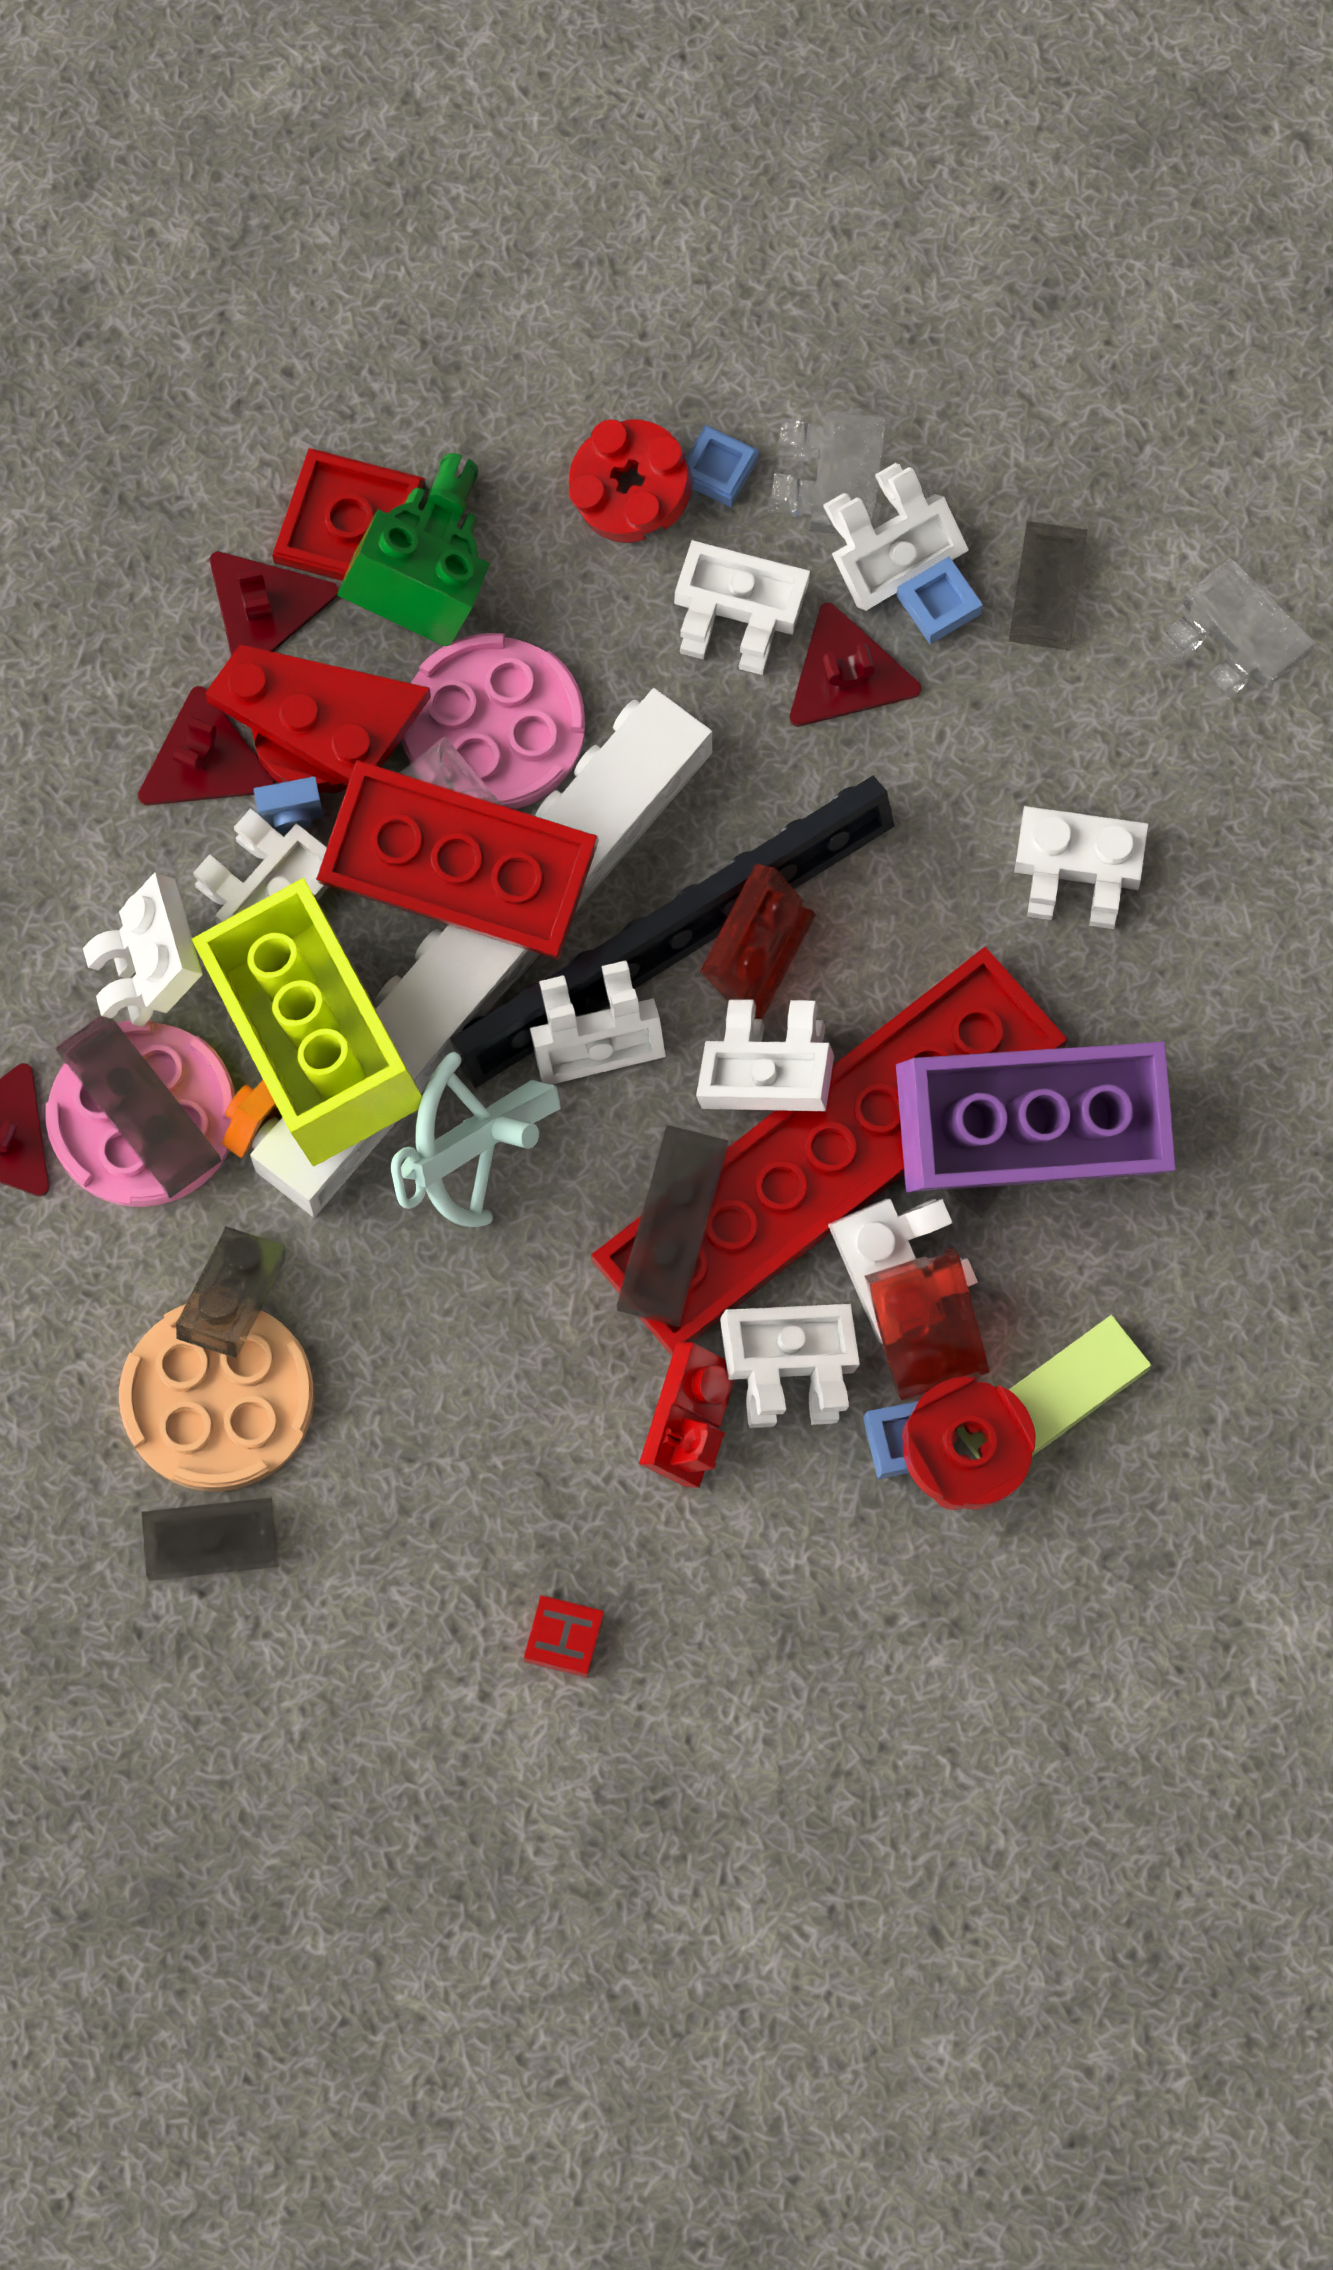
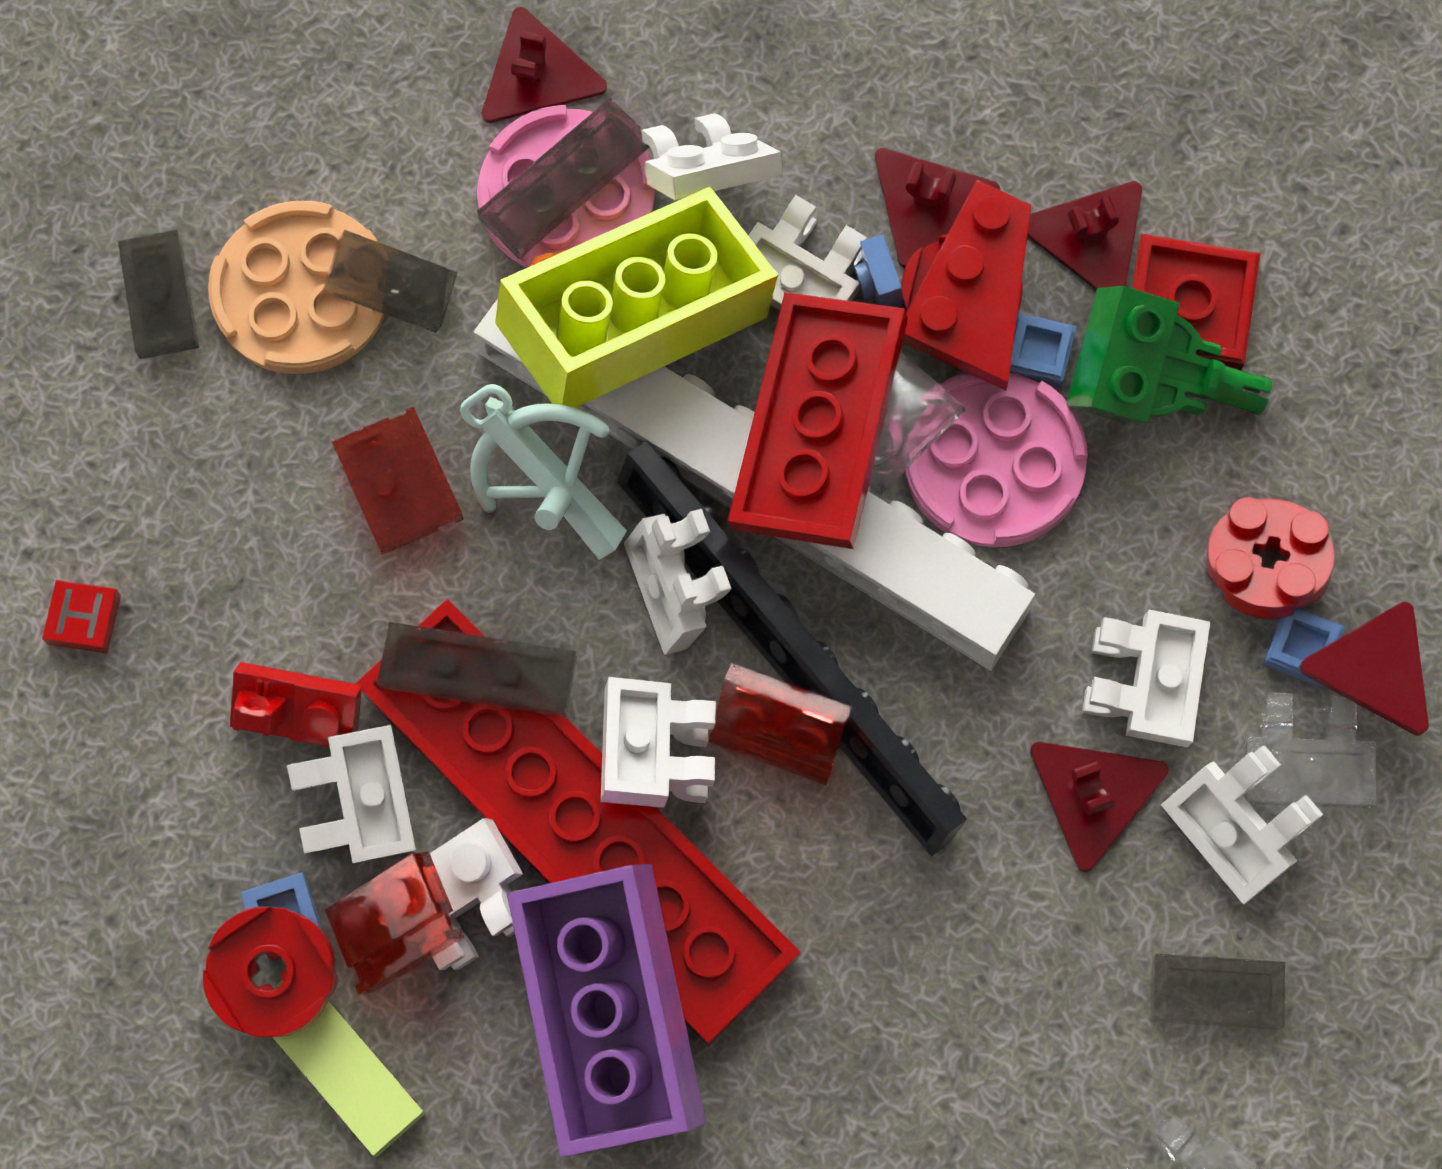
camera: 85 degrees right, 0 degrees up
medium blue plate [897,557,983,644] -> none
white plate [1014,806,1148,929] -> none
none -> clear red plate [331,406,464,555]
none -> medium blue tile [1010,312,1077,388]
none -> dark red piece [1299,602,1429,736]

